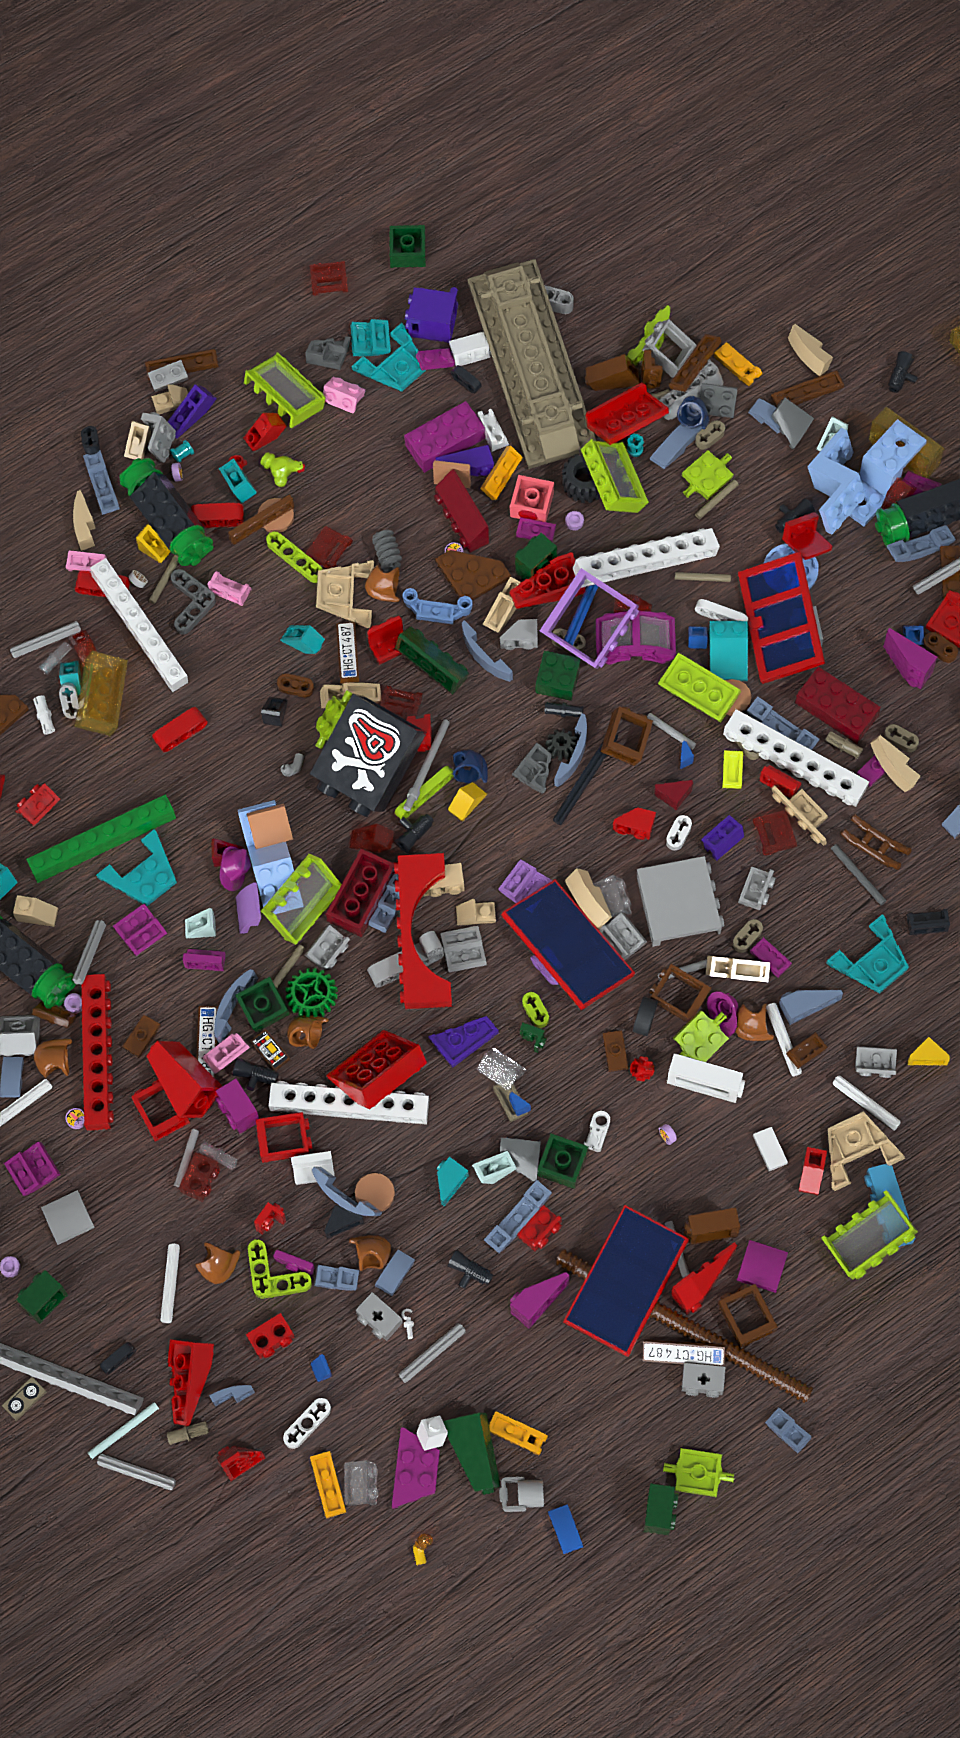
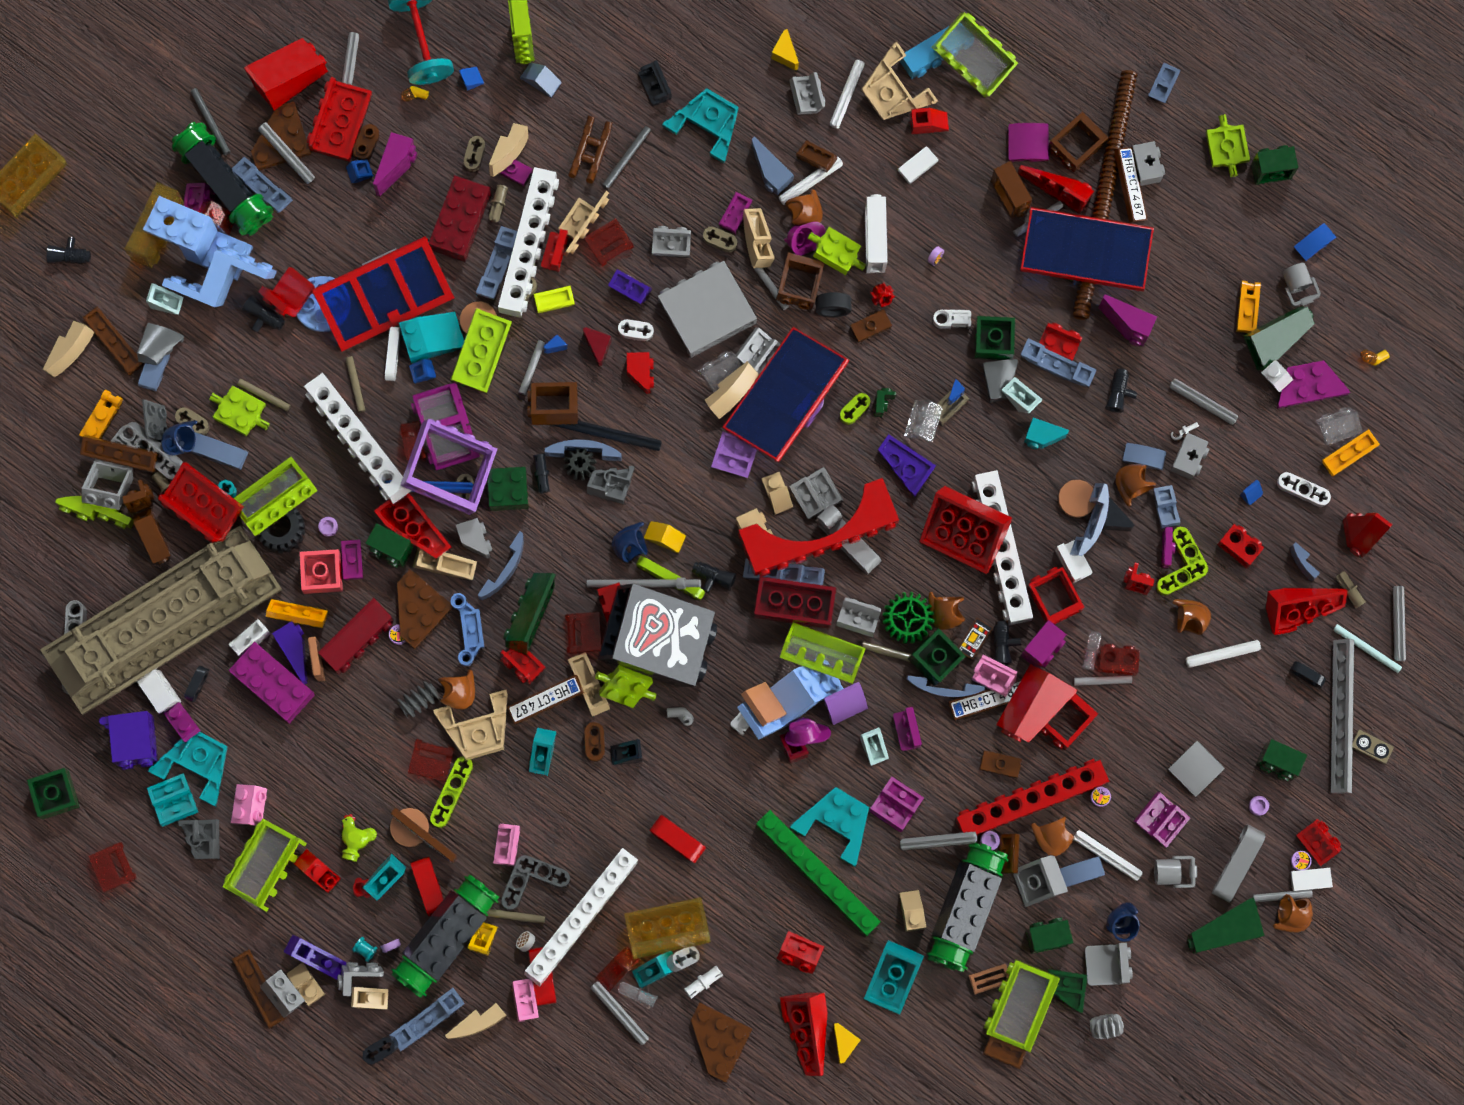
camera: 115 degrees left, 10 degrees up
clear red slope [349,824,394,852] -> none

